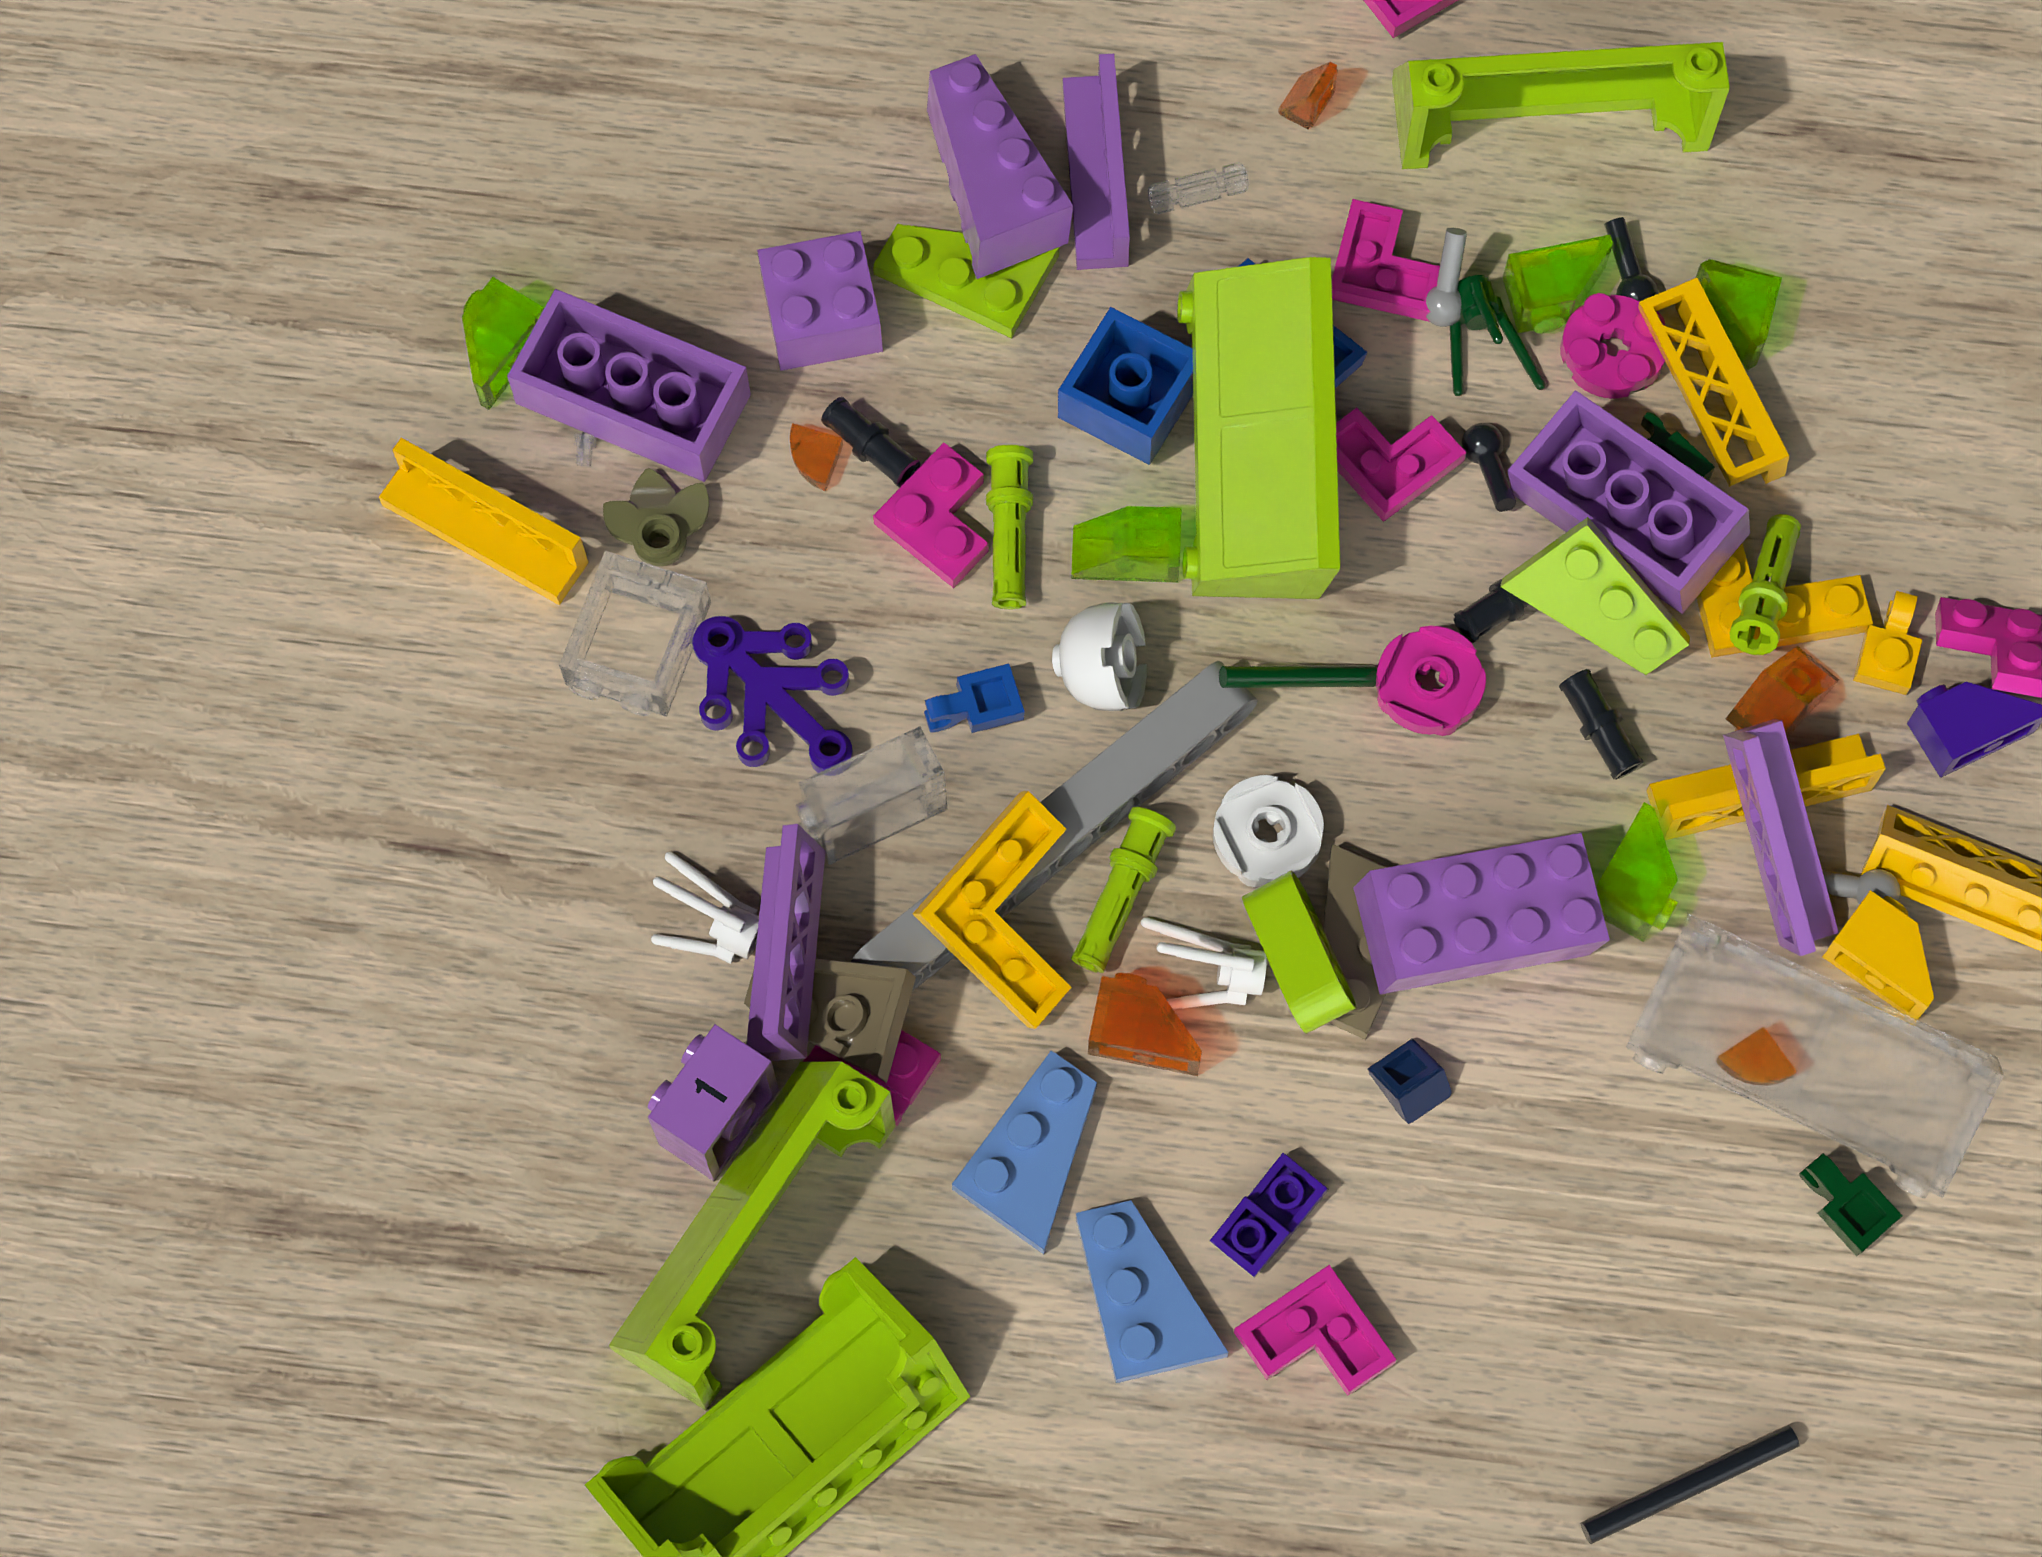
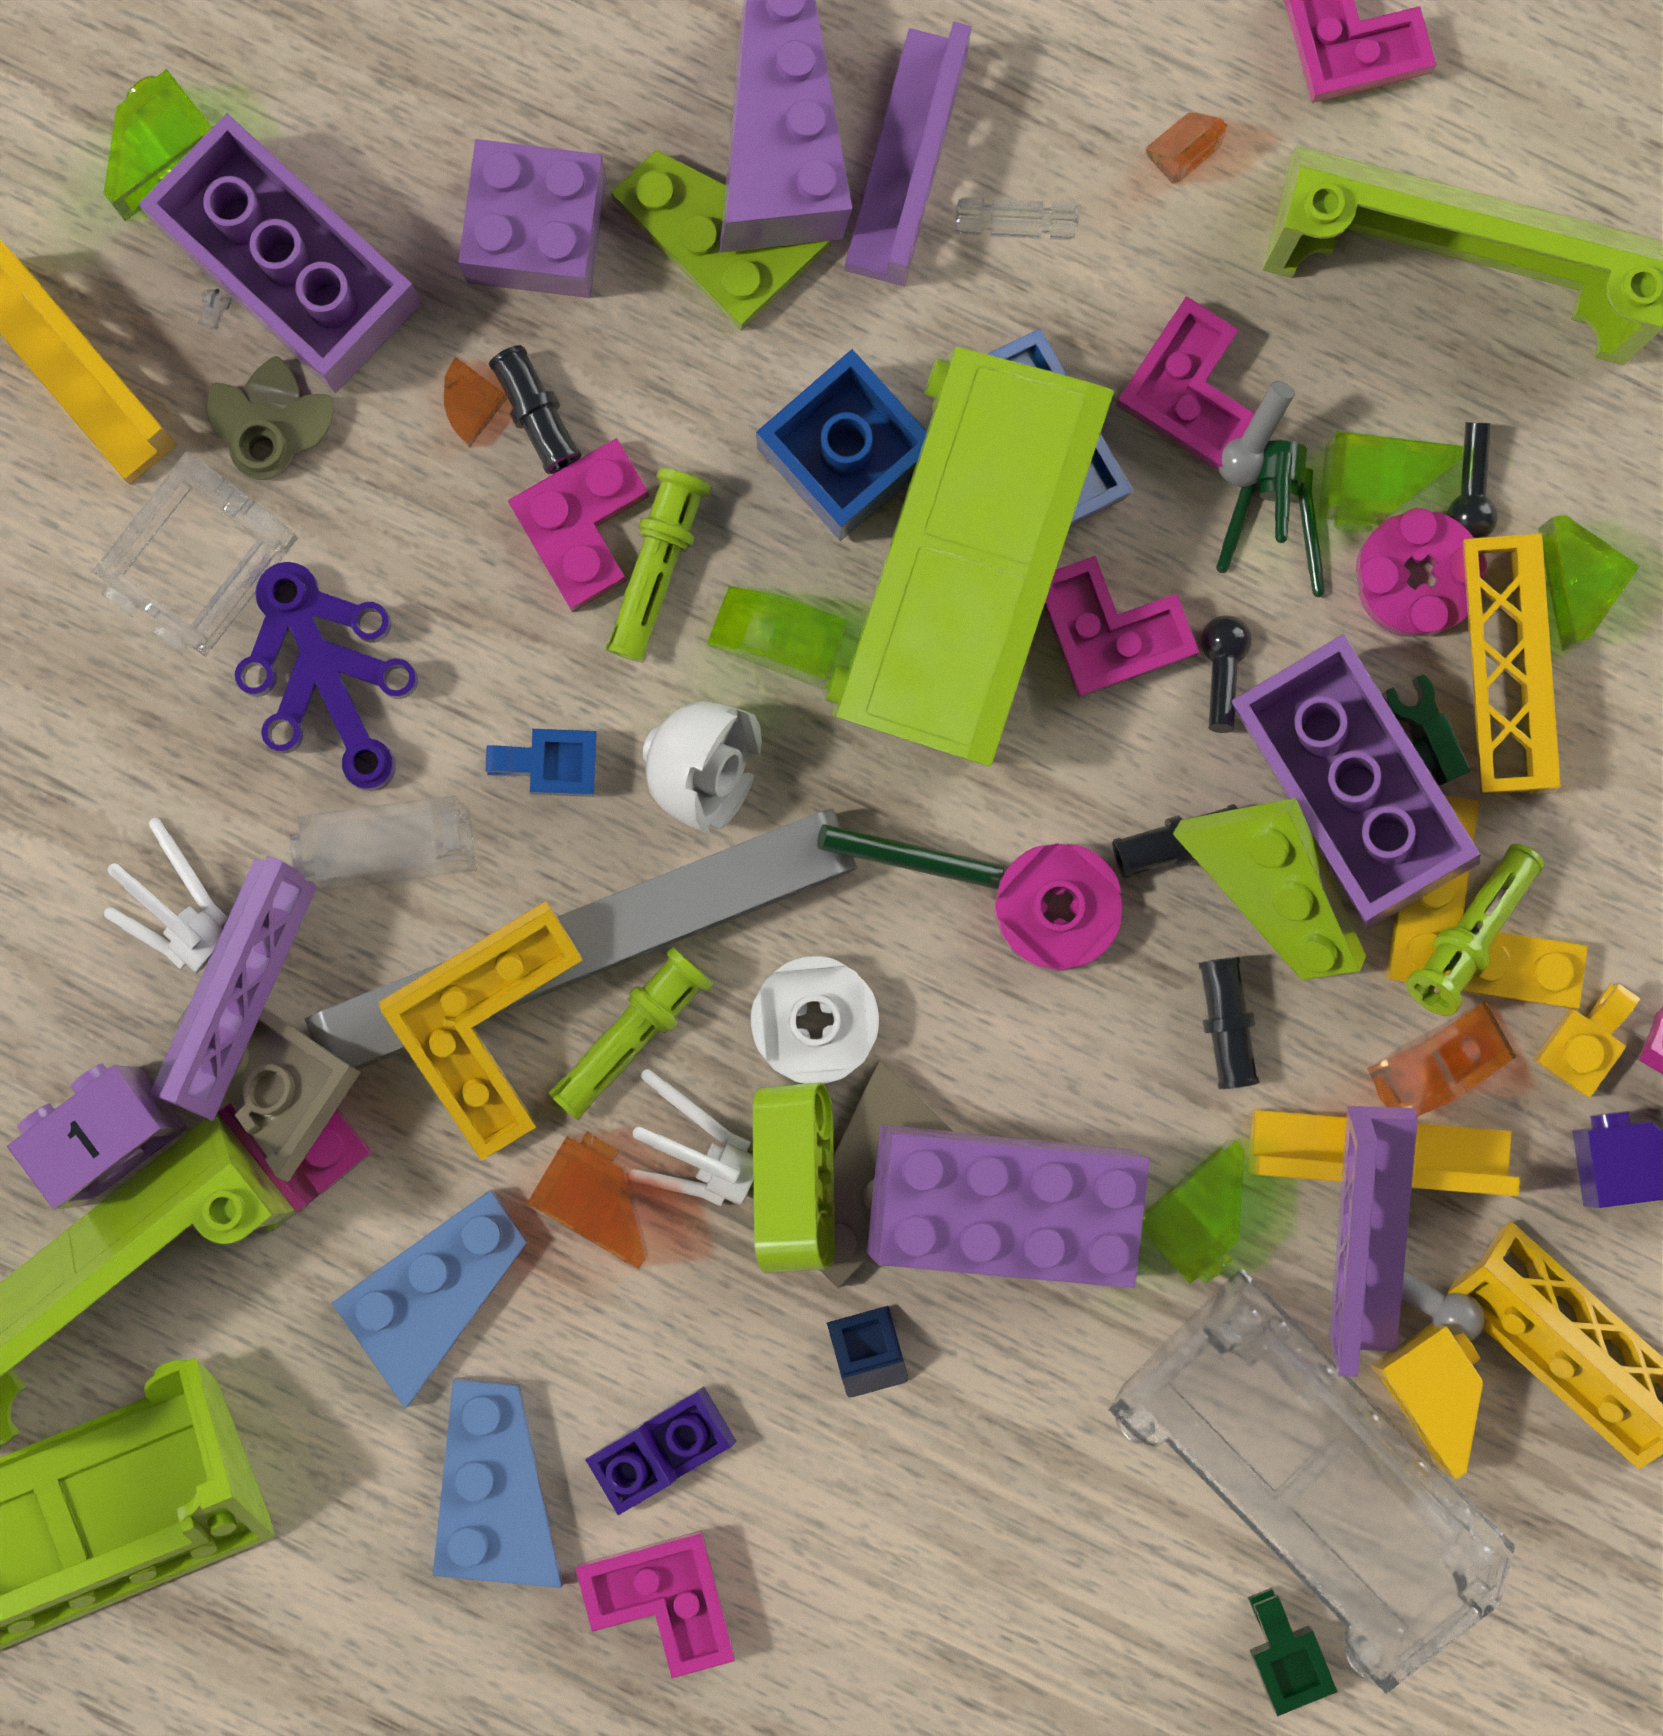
camera: 15 degrees right, 15 degrees up
clear orange tile [1715,1026,1797,1086] -> none

